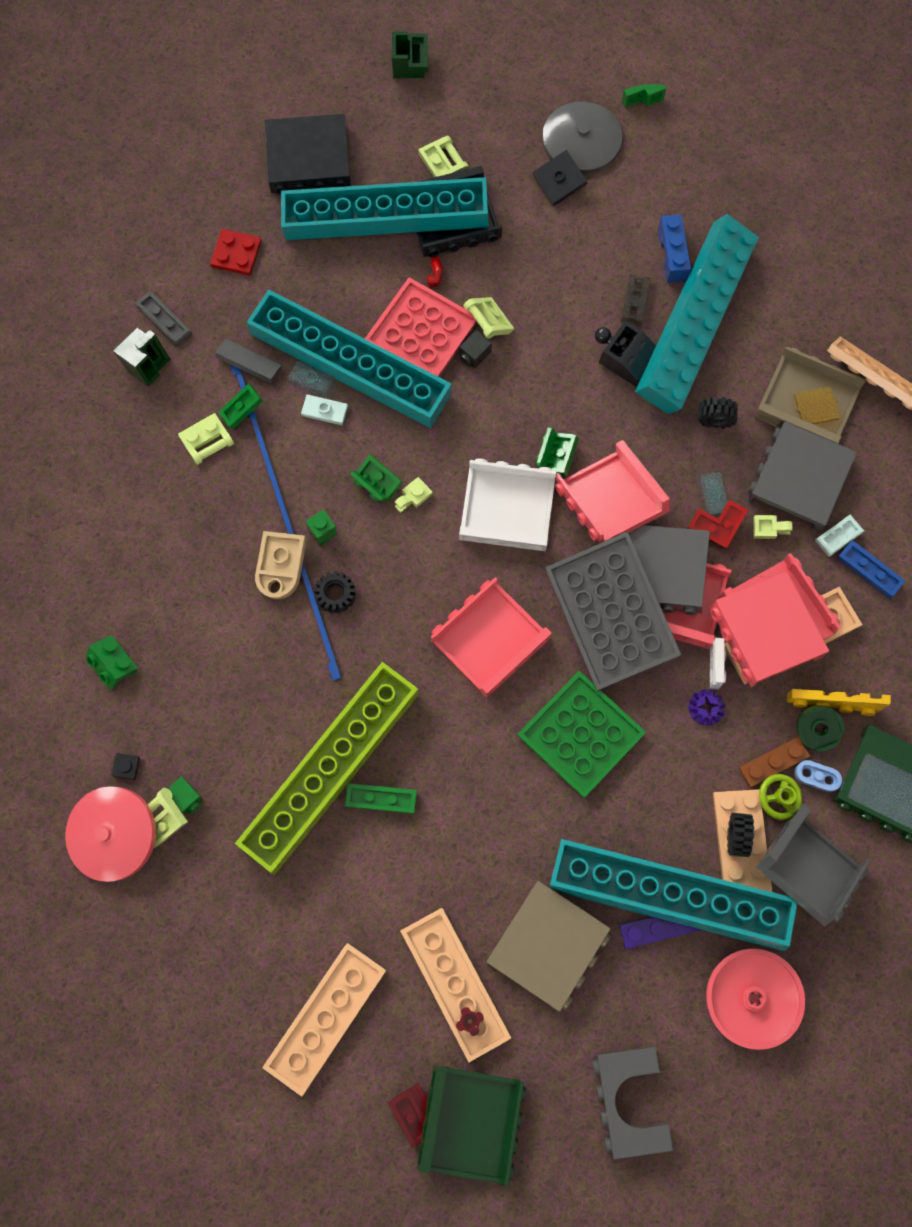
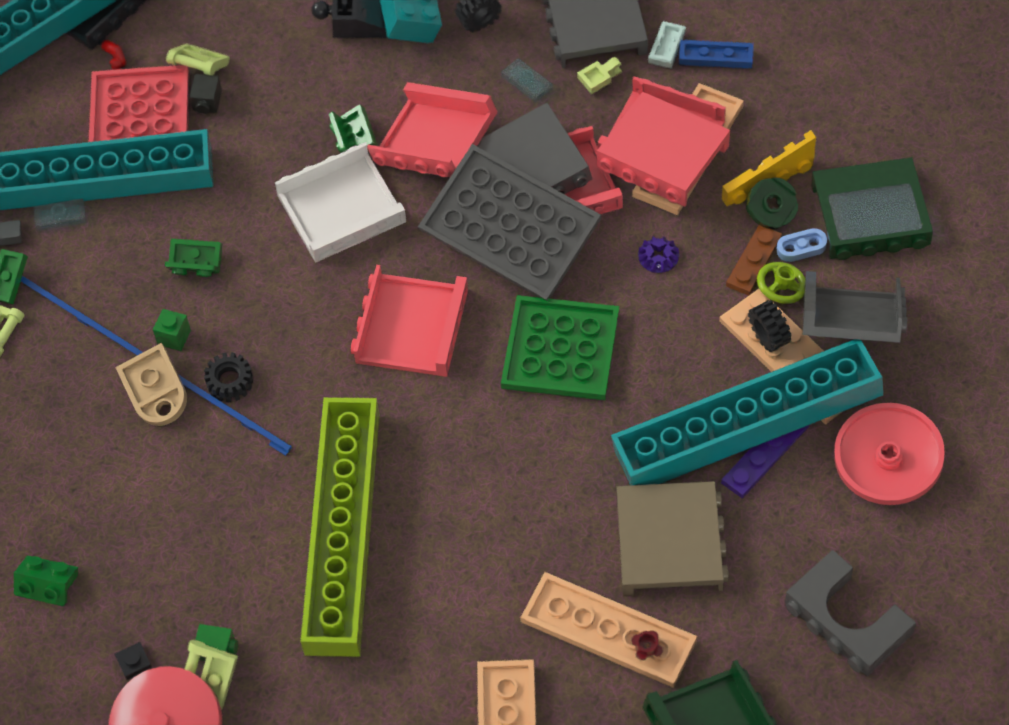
camera: 30 degrees left, 15 degrees down
light aqua plate [301,395,348,426] -> none
green plate [345,783,417,814] -> none
yellowish green plate [395,477,433,513] -> none
red plate [688,500,748,549] -> none
white plate [710,638,726,690] -> none

